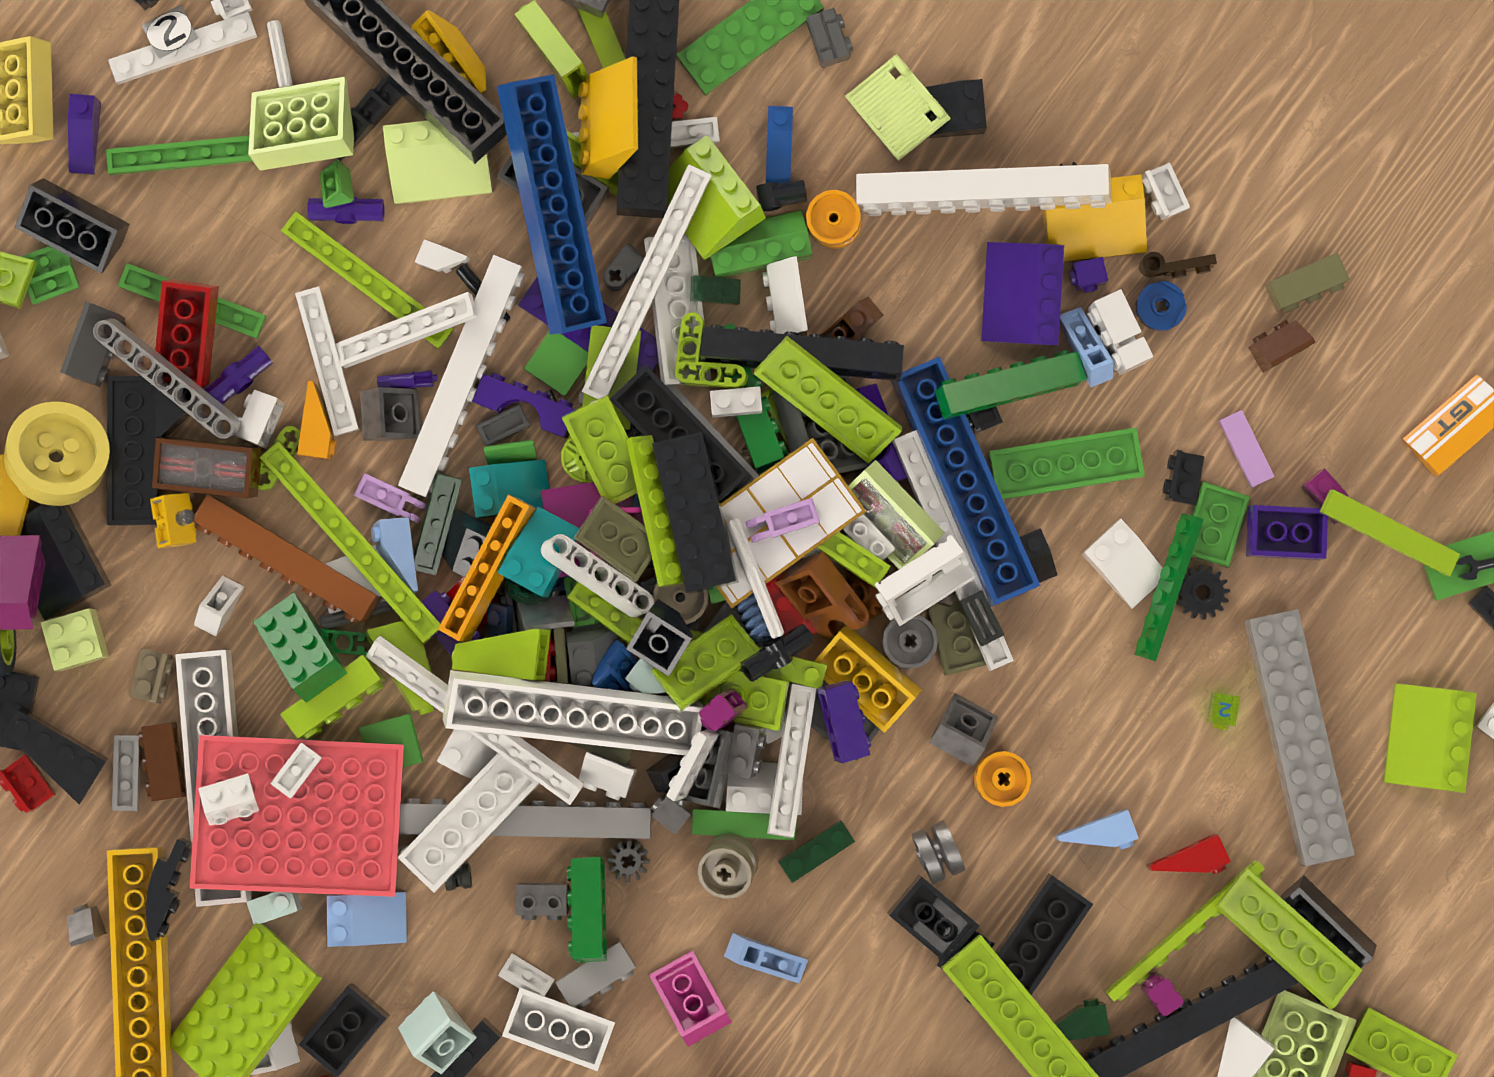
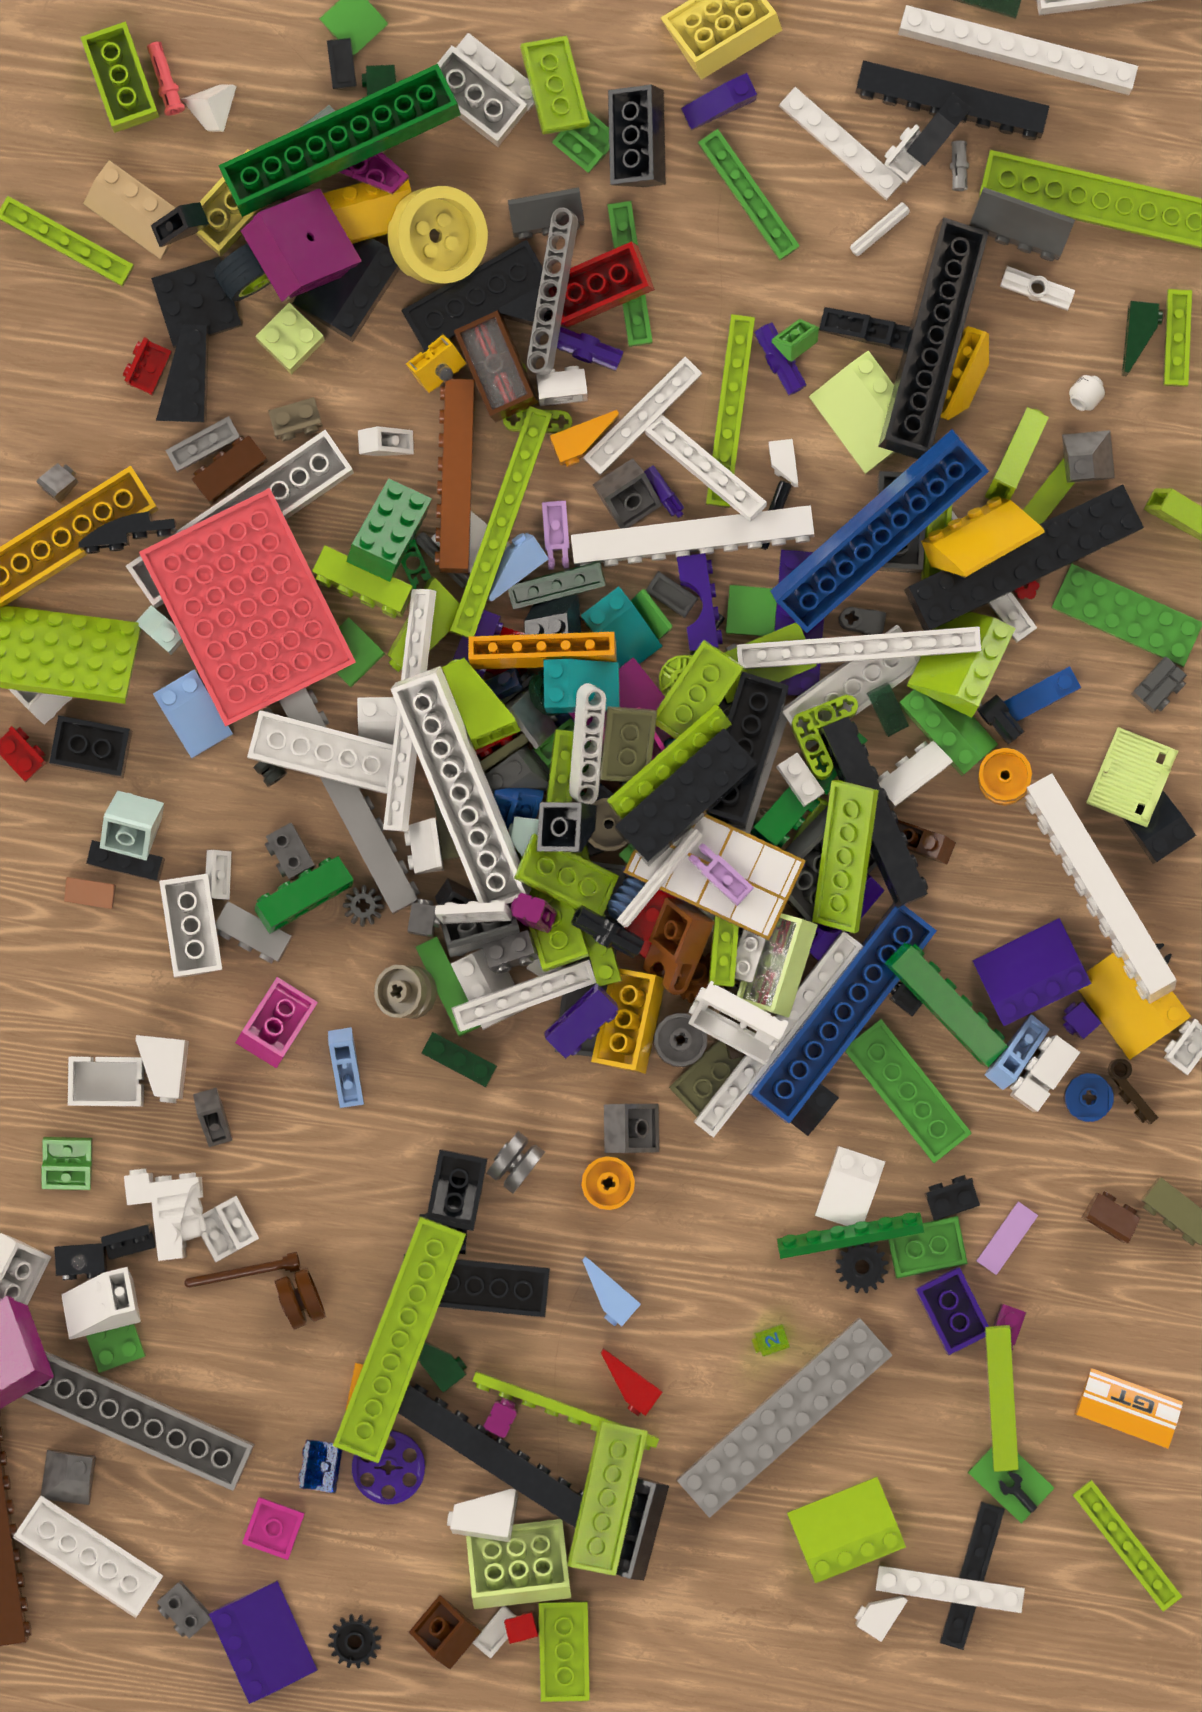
camera: 60 degrees right, 0 degrees up
sticker [142,5,198,58] -> none
white bracket [198,774,259,826] -> none
yellowish green slope [248,77,354,171] -> none
white plate [270,743,322,799] -> none
pearl dark grey tile [958,590,1005,647] -> none

